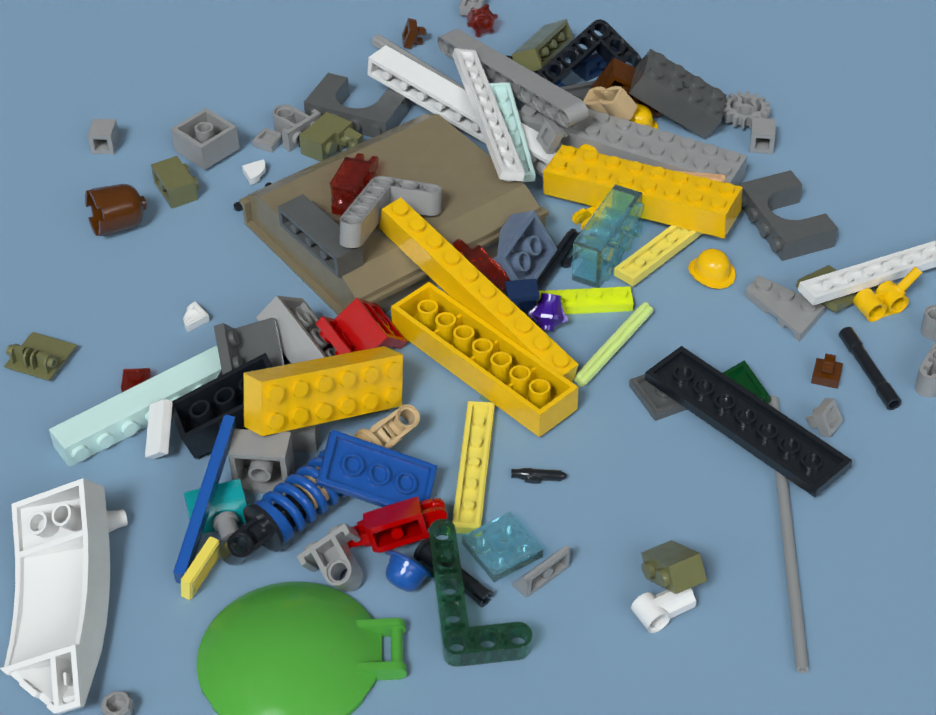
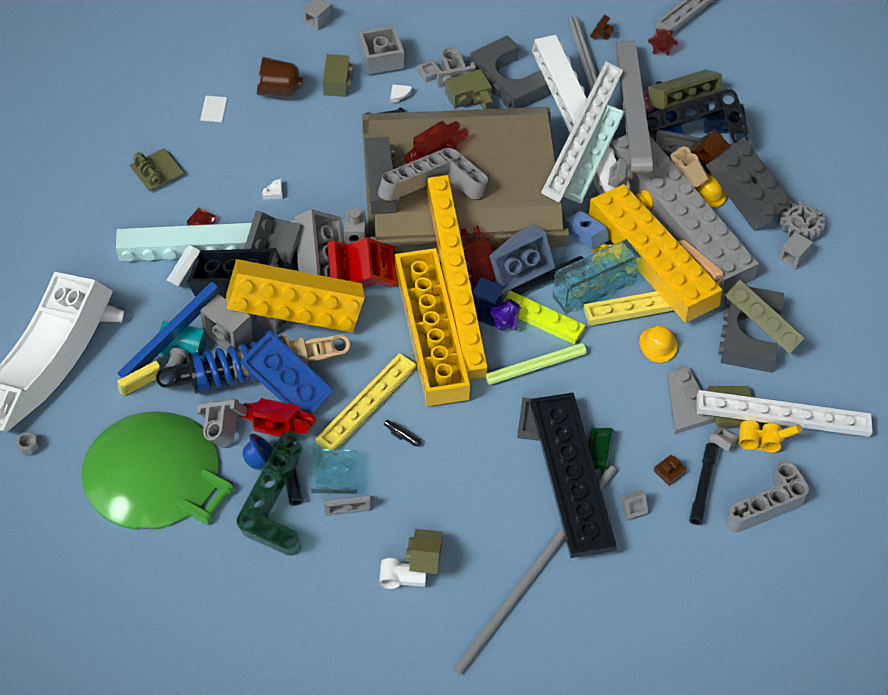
camera: 30 degrees right, 10 degrees up
none -> white sticker [200,96,227,122]
none -> light grey torso [344,208,366,244]
none -> medium blue piece [565,211,608,250]
none -> light grey tile [709,427,739,451]
none -> olive brick [725,279,804,354]

